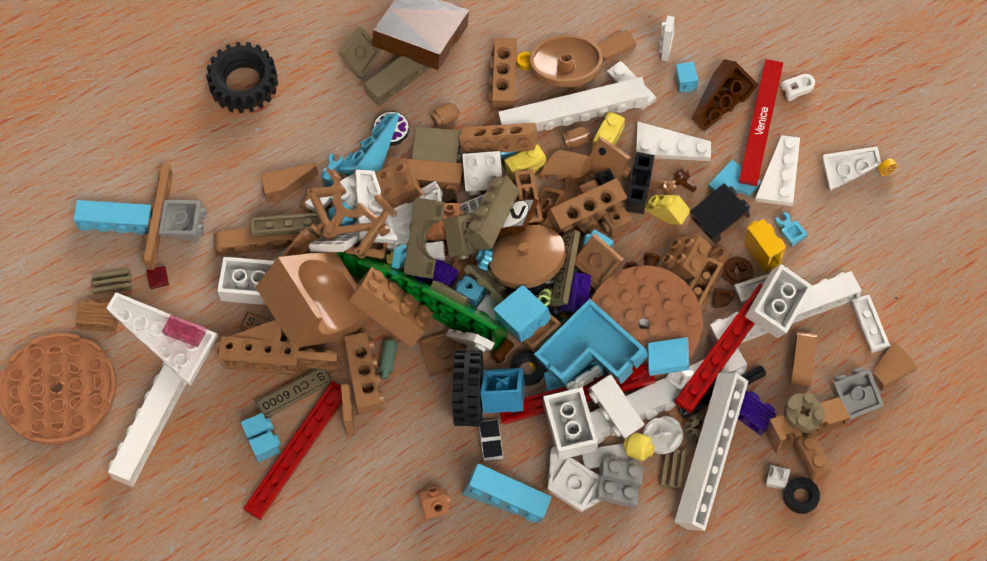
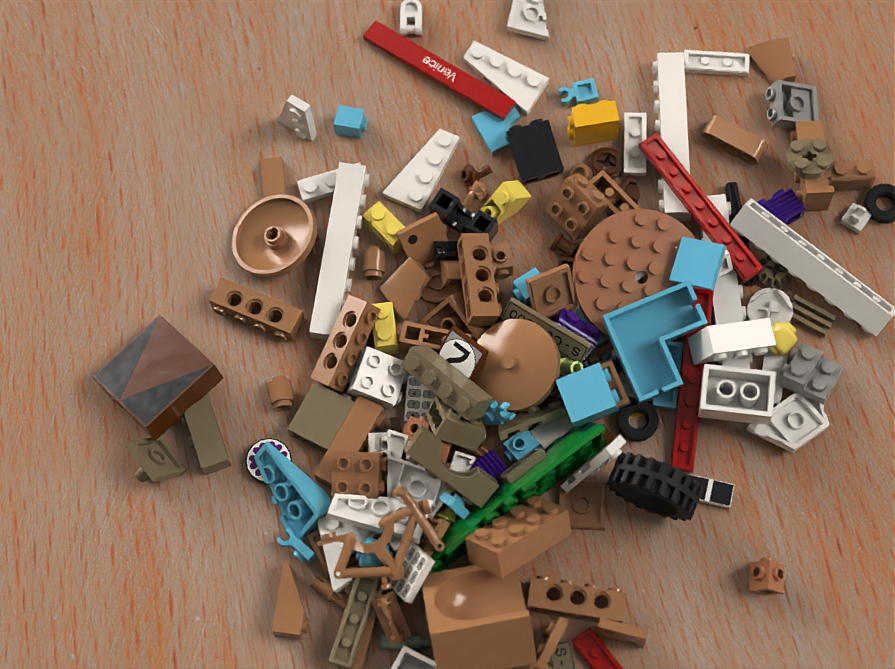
camera: 65 degrees left, 5 degrees up
black tyre [206,42,278,113] -> none
sand green cylinder [379,340,398,380] -> none
medium azure wedge [461,464,552,523] -> none
dark azure brick [481,368,525,413] -> none
yellow tile [516,52,531,70] -> none
white axle [566,365,603,391] -> none
reddish brown wedge [691,59,758,131] -> none
white brick [745,264,813,338] -> none

